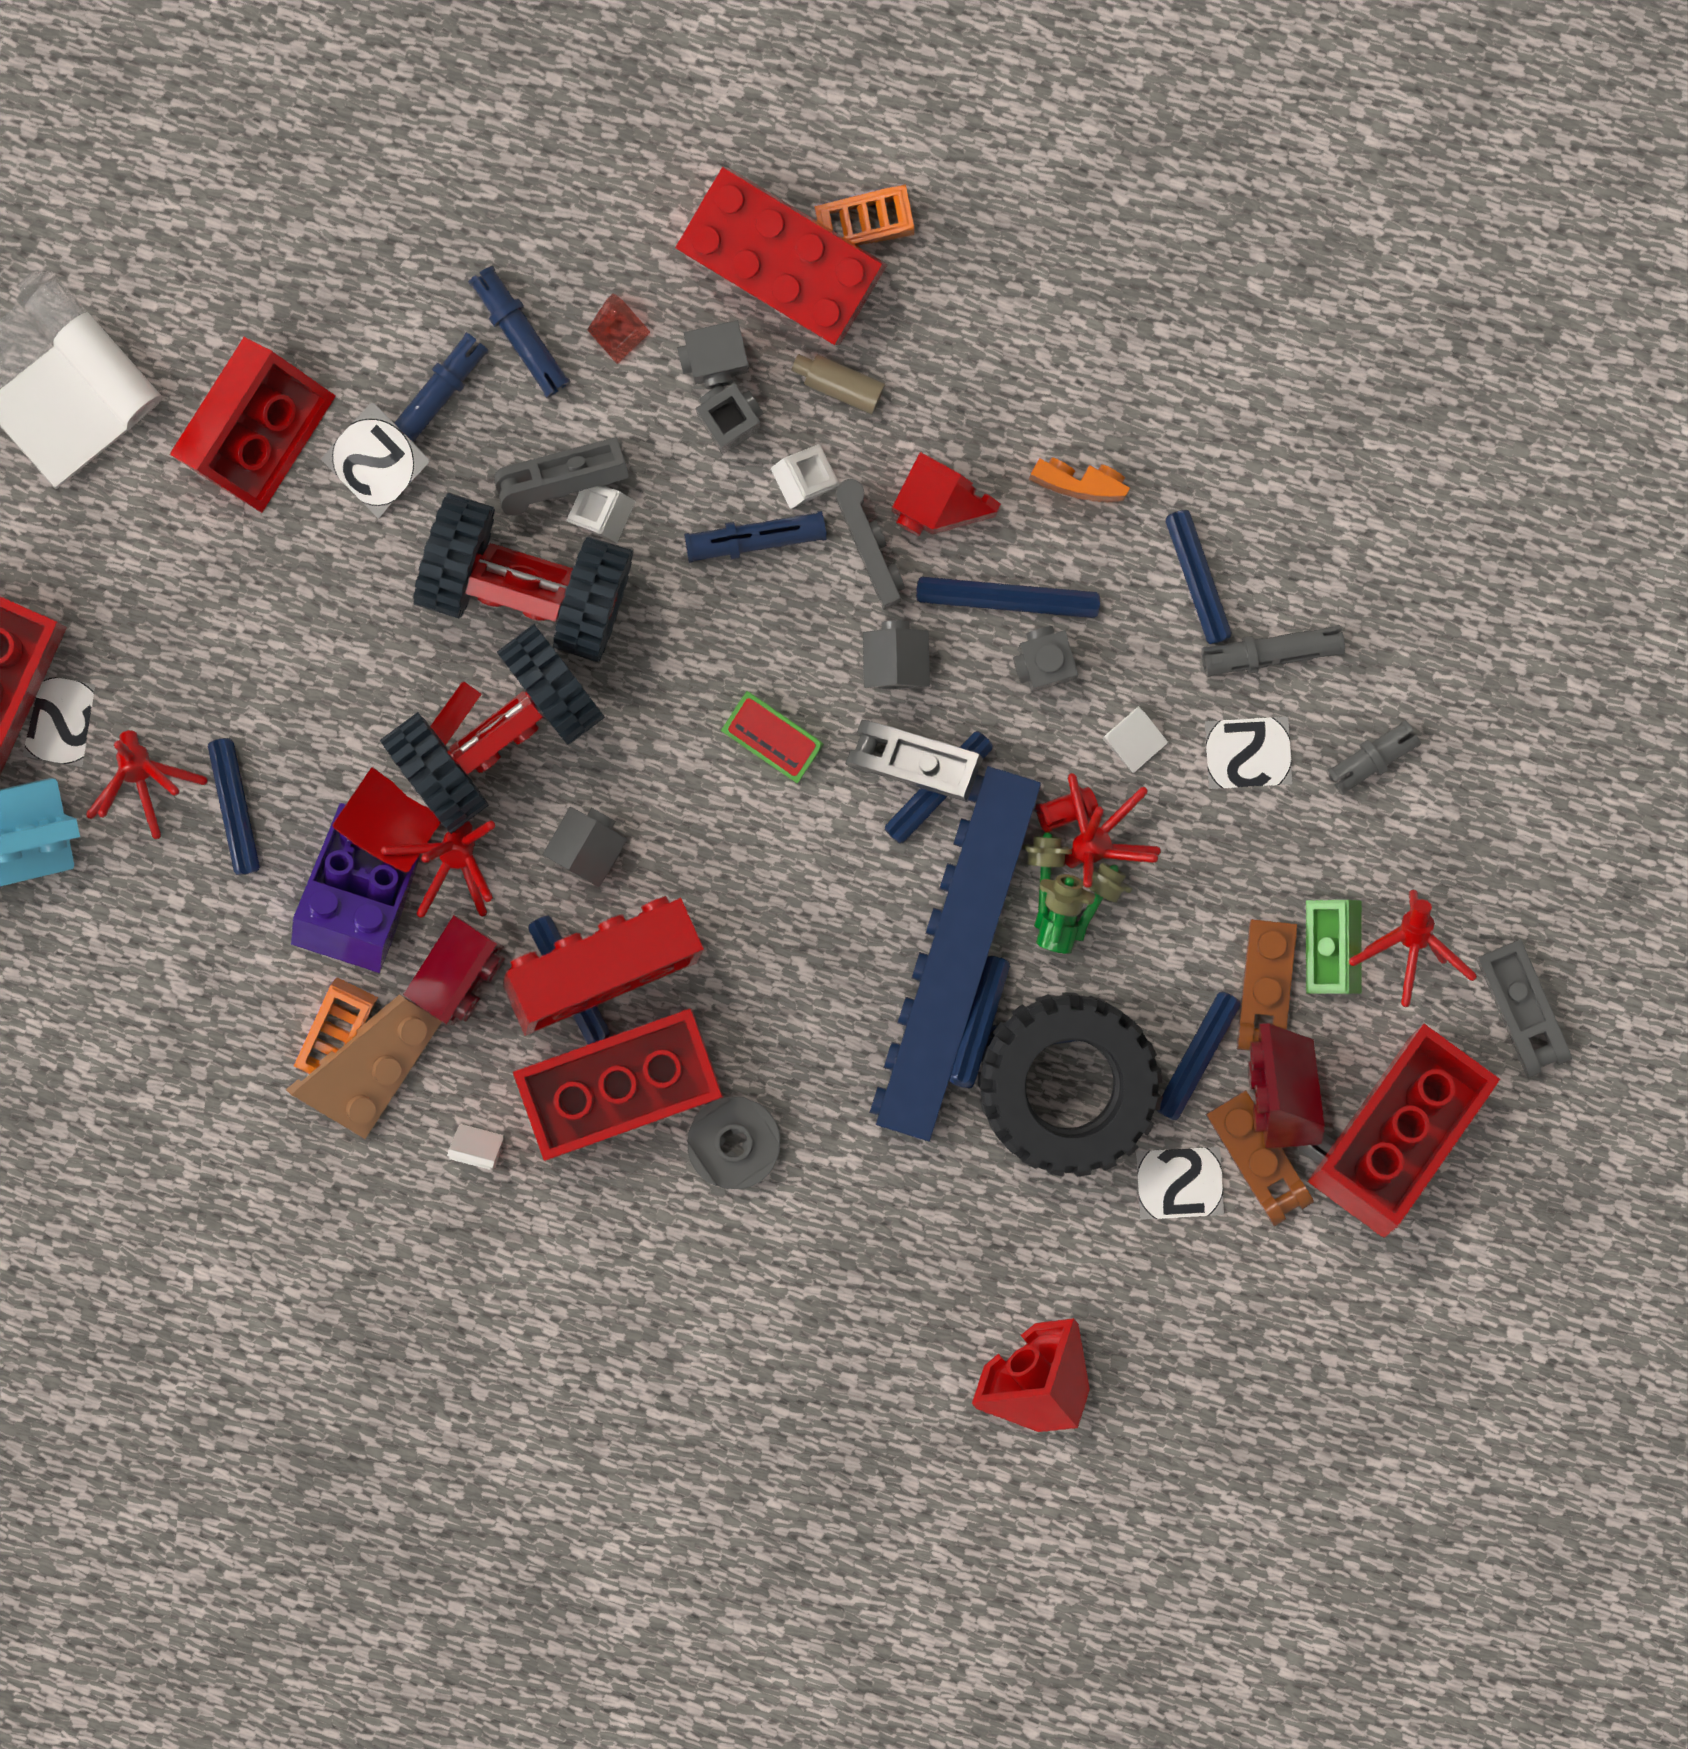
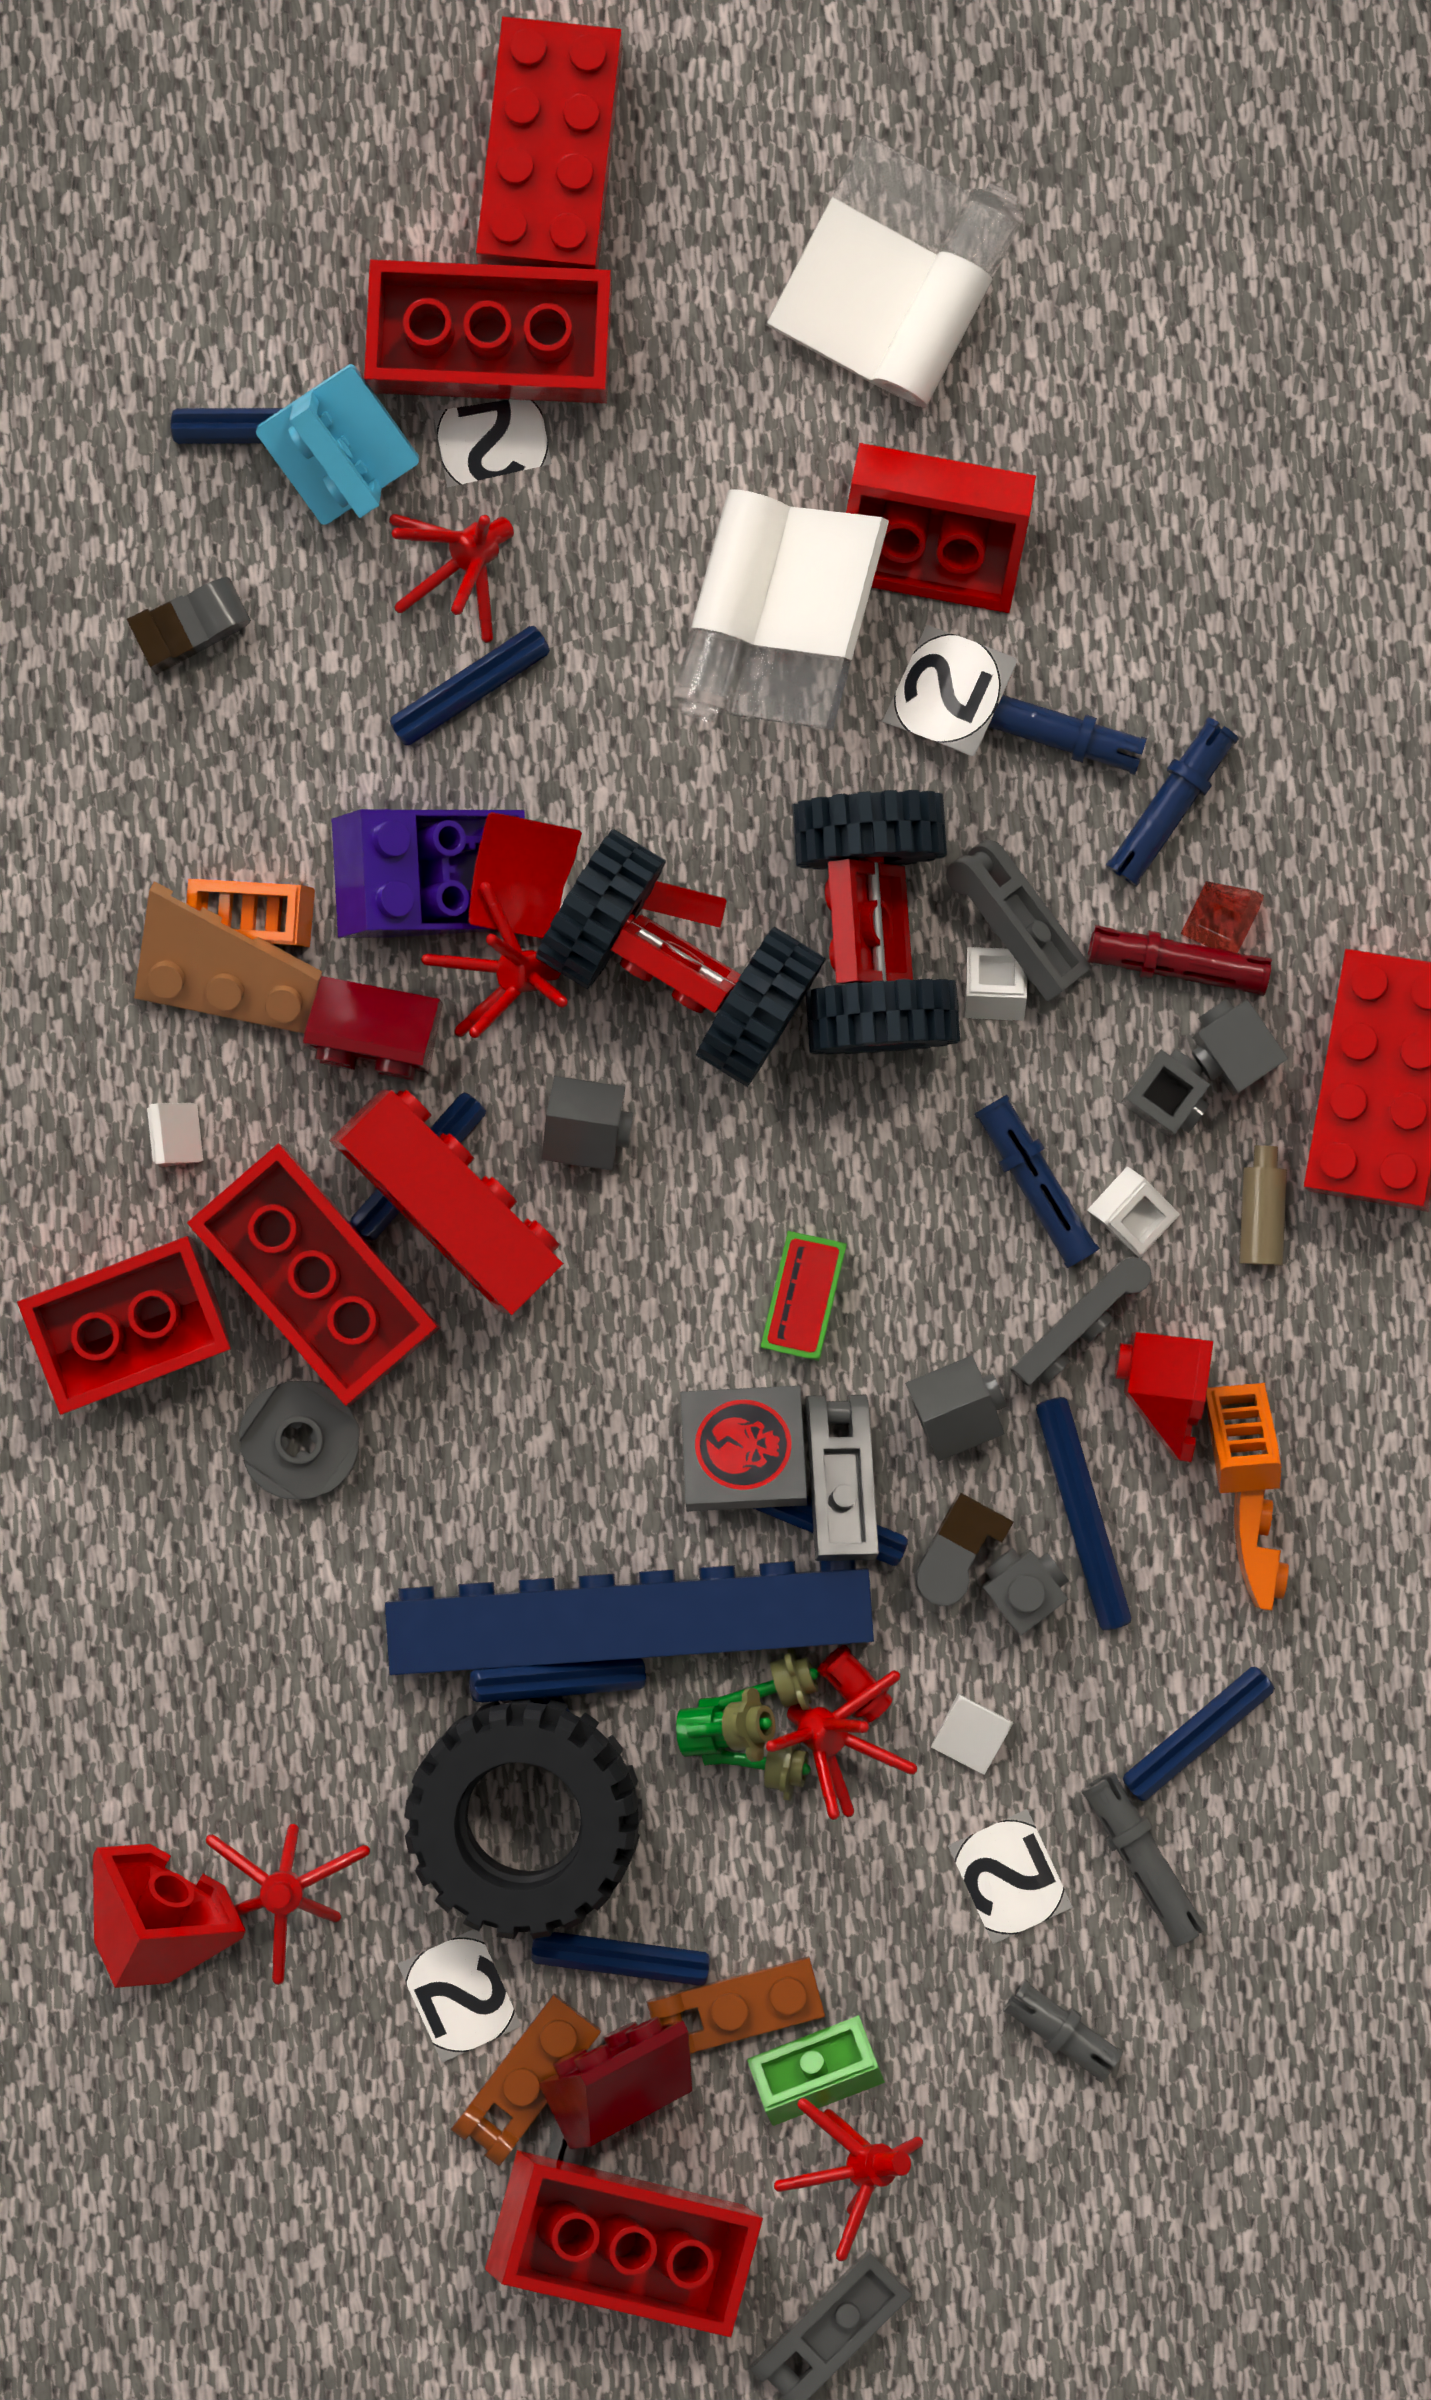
camera: 70 degrees right, 0 degrees up
none -> red slope [17,1236,231,1415]
none -> leg [127,577,251,675]
none -> red plant [205,1824,370,1985]
none -> white door [672,489,889,731]
none -> tile [680,1385,807,1512]
none -> leg [915,1492,1014,1606]
none -> dark red pin [1087,924,1272,996]
none -> orange slope [1205,1383,1282,1494]

